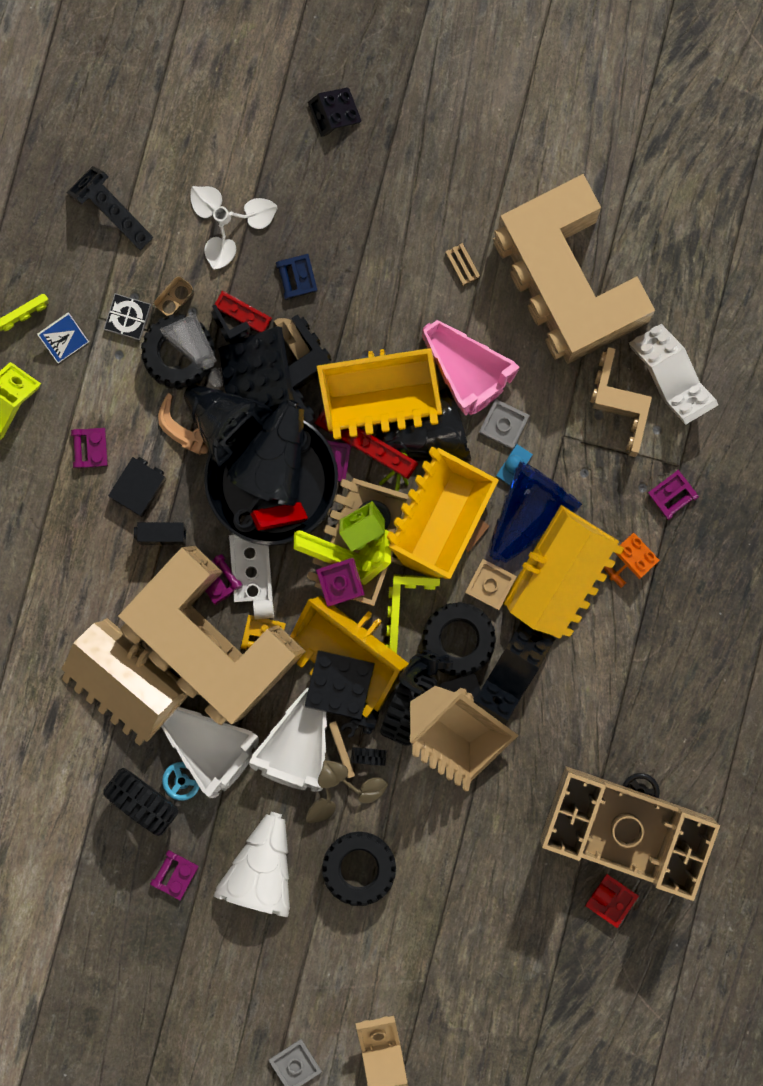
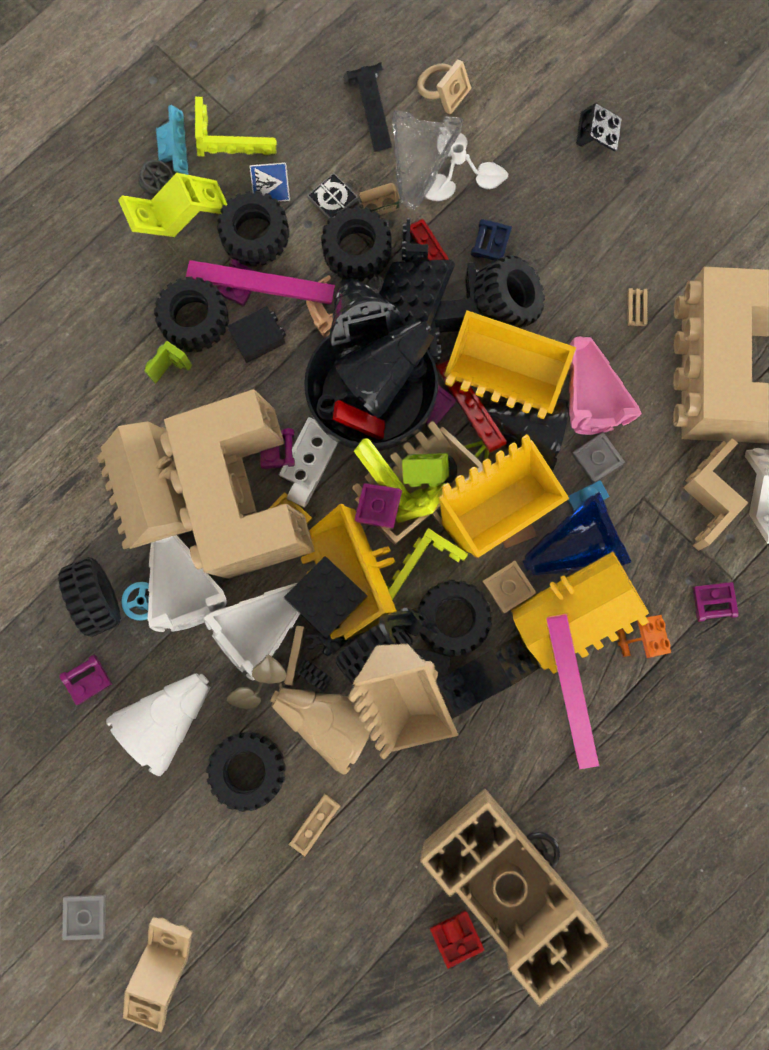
camera: 30 degrees right, 5 degrees down
black brick [134,522,186,545] -> none
clear slope [160,313,216,370] -> none
tan slope [274,318,310,360] -> none
none -> lime bracket [144,341,192,384]
none -> black tyre [154,276,229,352]
none -> dark pink tile [186,260,335,305]
none -> black tyre [217,191,289,266]
none -> tan cone [270,688,372,775]
none -> tan tile [289,794,341,856]
none -> clear cone [392,111,464,210]
none -> tan tile [417,59,471,114]
none -> black tyre [474,255,545,329]
none -> dark pink tile [546,614,599,769]

